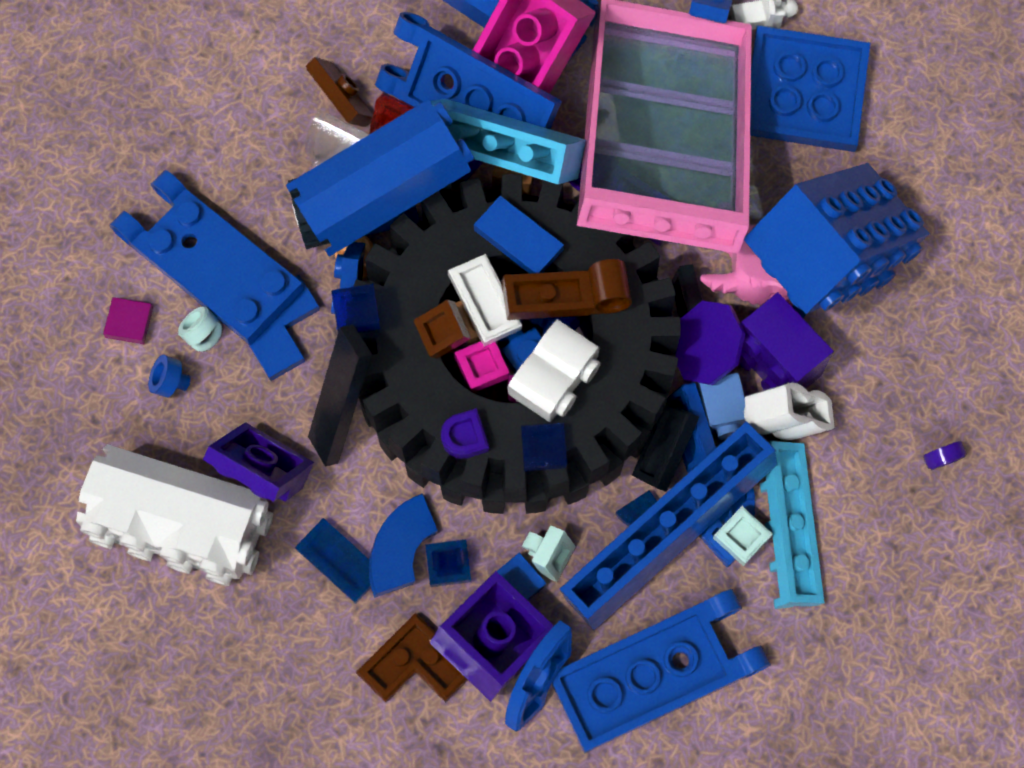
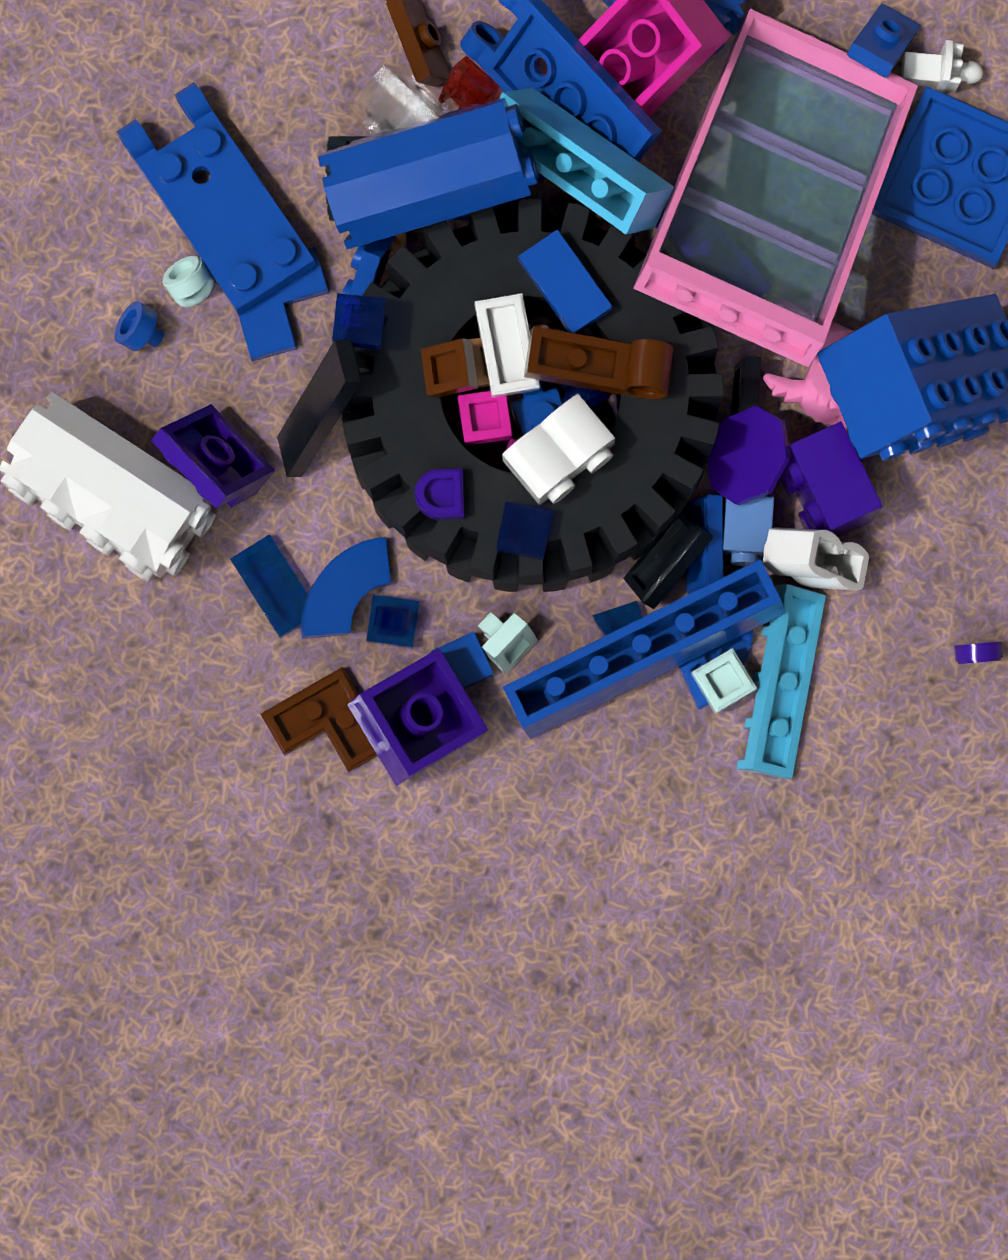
camera: 15 degrees right, 10 degrees up
magenta tile [103,297,153,344] -> none
blue tile [505,620,572,732] -> none
blue hinge [551,589,771,754] -> none

